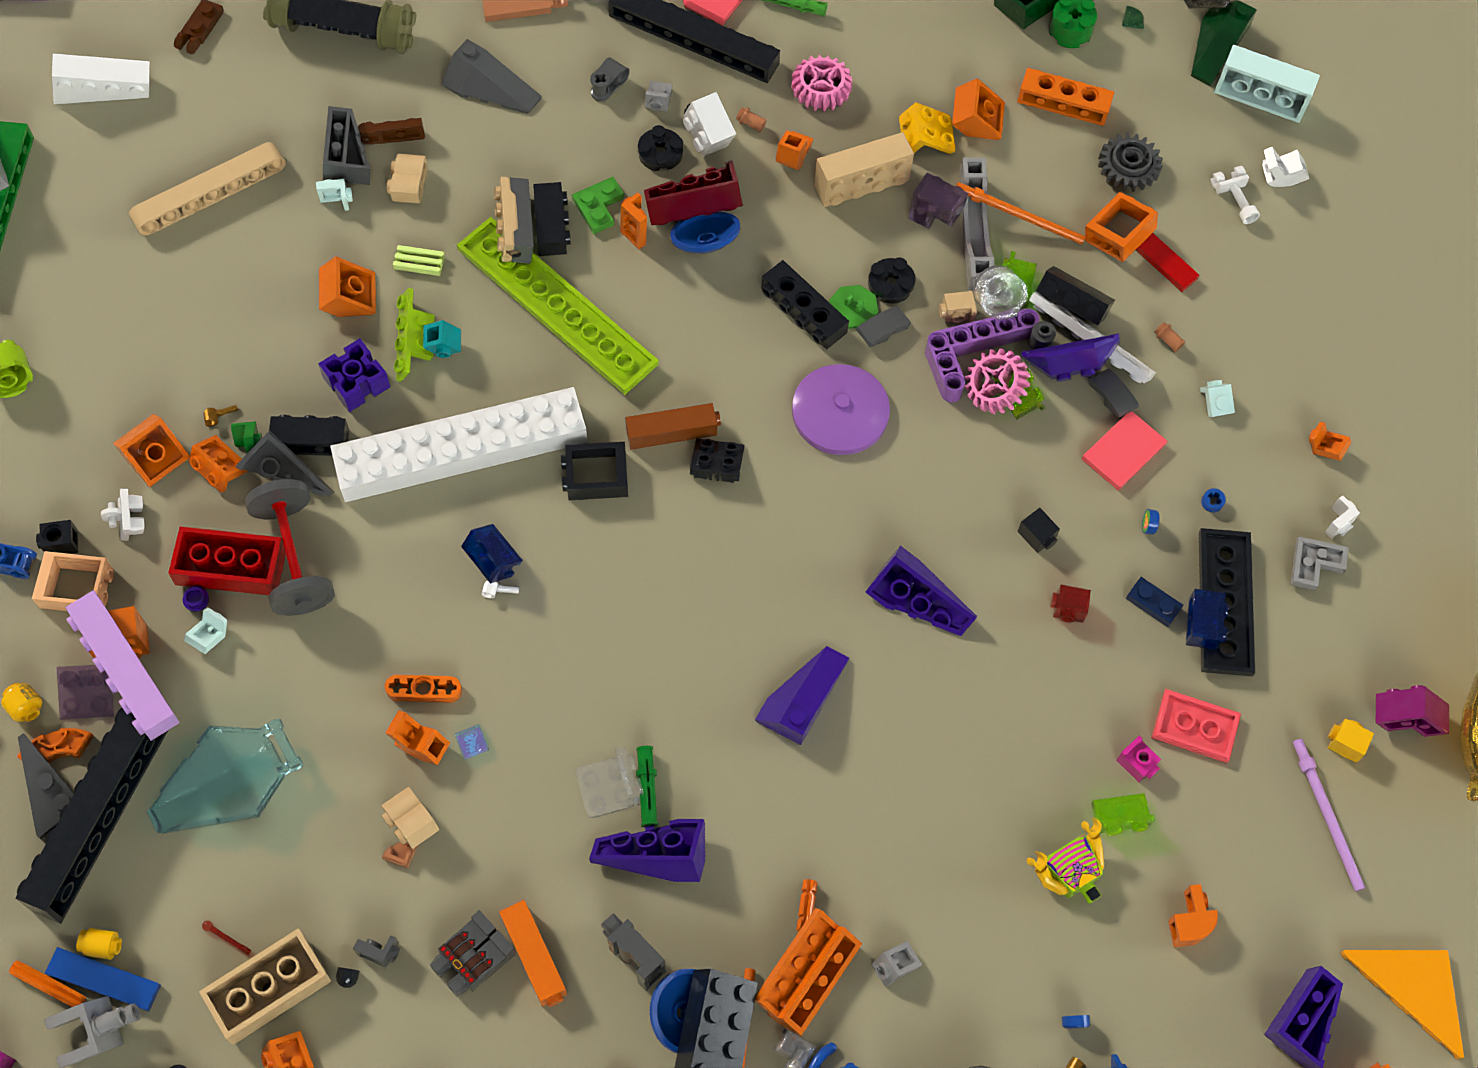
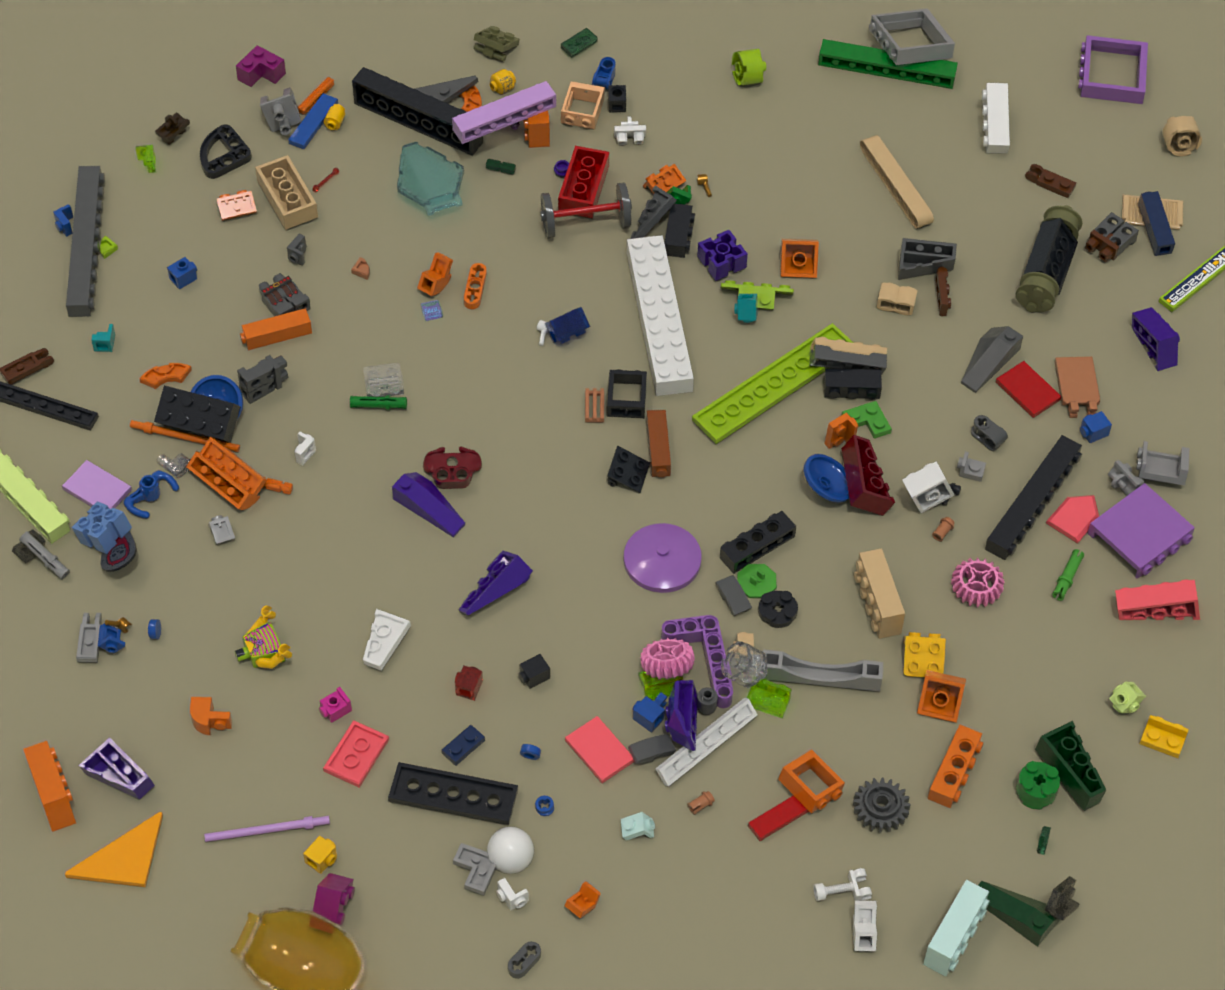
camera: 100 degrees right, 10 degrees down
orange slope [113,414,190,487] -> none
light aqua bracket [184,608,227,654] -> none
light aqua bracket [316,179,353,211] -> none
black hinge [336,967,360,988] -> none
tan brick [381,787,439,849] -> none
yellowish green tile [393,245,445,276] -> none
dark purple wedge [589,819,705,882] -> none
black plate [638,125,683,171] -> none
orange brick [776,130,814,171] -> none
clear purple brick [908,172,968,229] -> none
orange bar [954,182,1085,245] -> none
black brick [1036,266,1115,326] -> none
clear neon green bracket [1091,793,1155,836] -> none
clear blue brick [1186,589,1229,650] -> none
none -> white bracket [294,432,316,466]
none -> white wing [363,609,411,671]
none -> dark red piece [423,446,482,489]
none -> dark green piece [486,158,516,174]
none -> white piece [487,827,534,874]
none -> dark grey beam [508,941,541,978]
none -> nougat tile [585,388,604,422]
none -> blue brick [632,692,667,733]
none -> red tile [996,361,1062,418]

